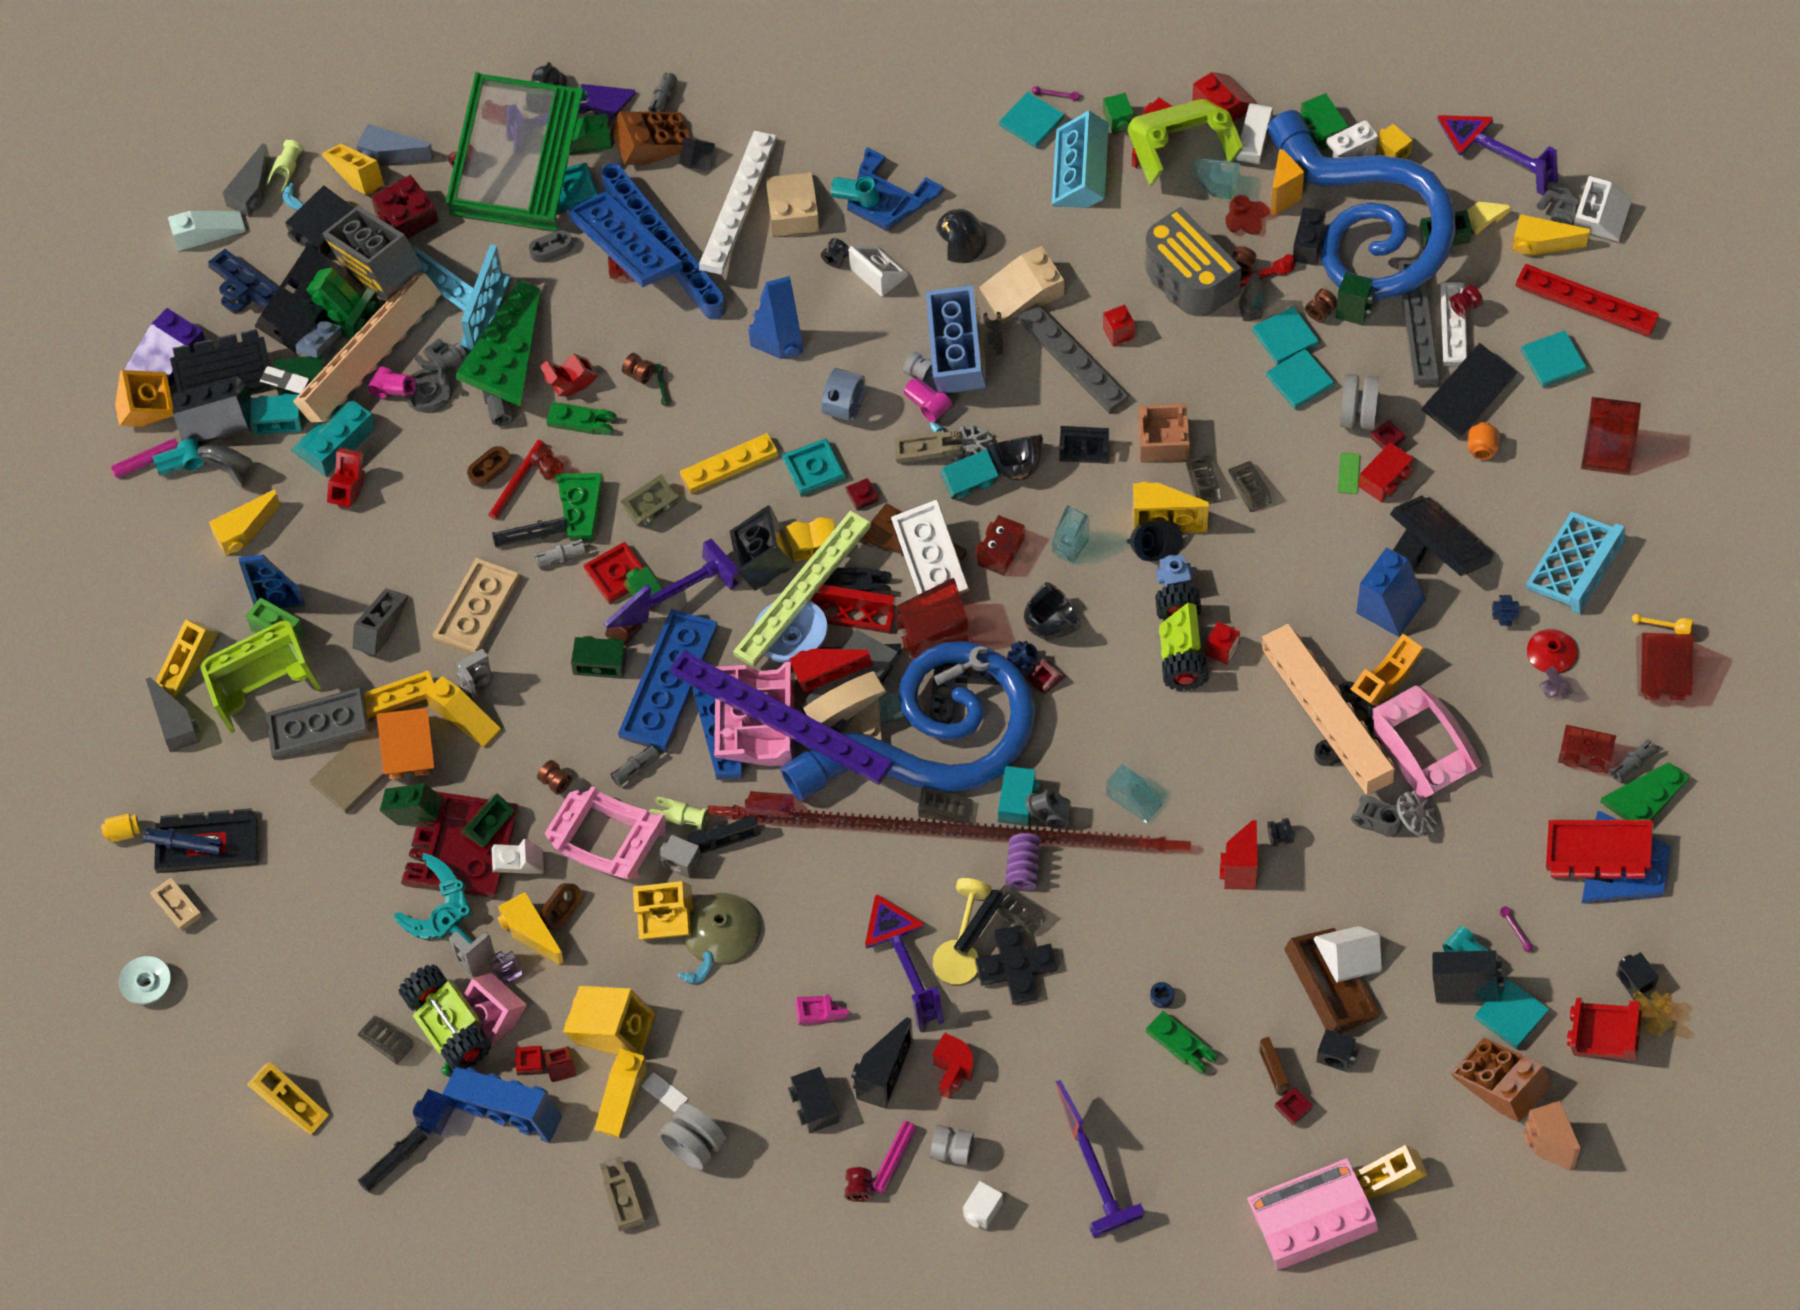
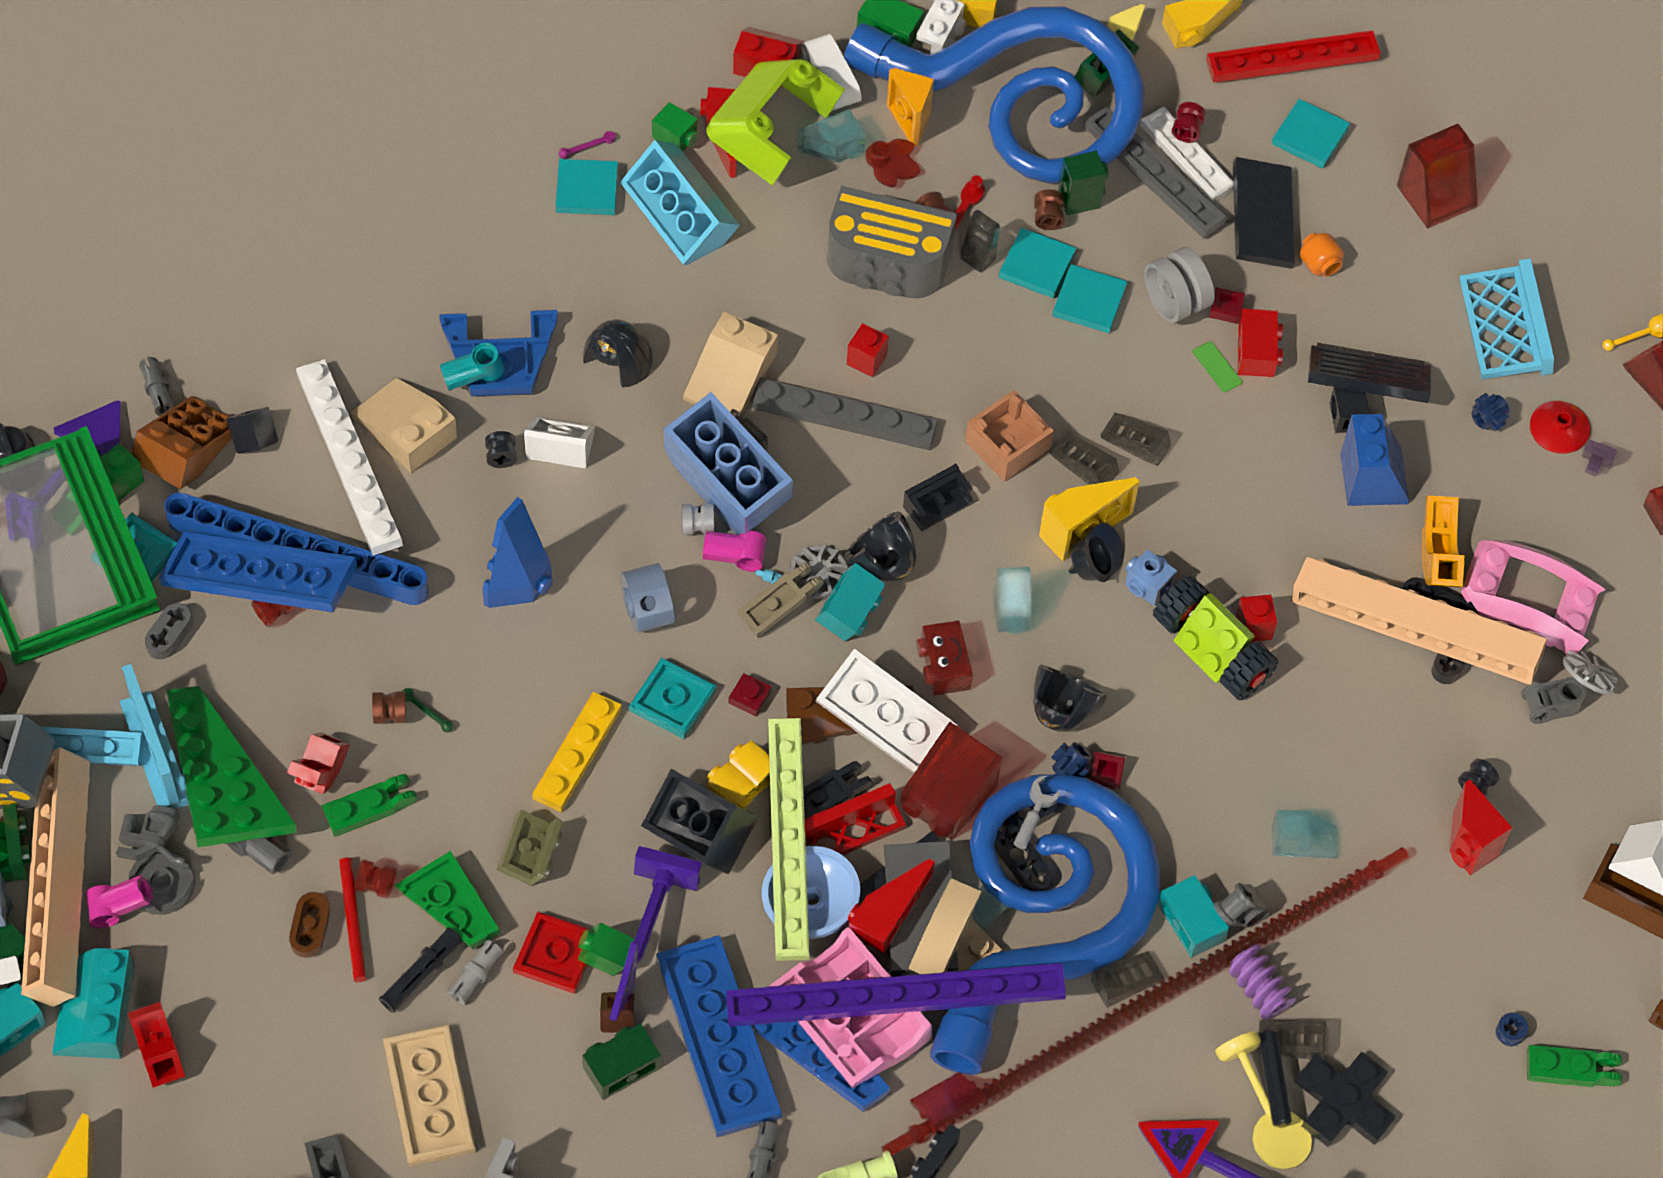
camera: 45 degrees left, 0 degrees up
black brick [1293,207,1326,266] -> none

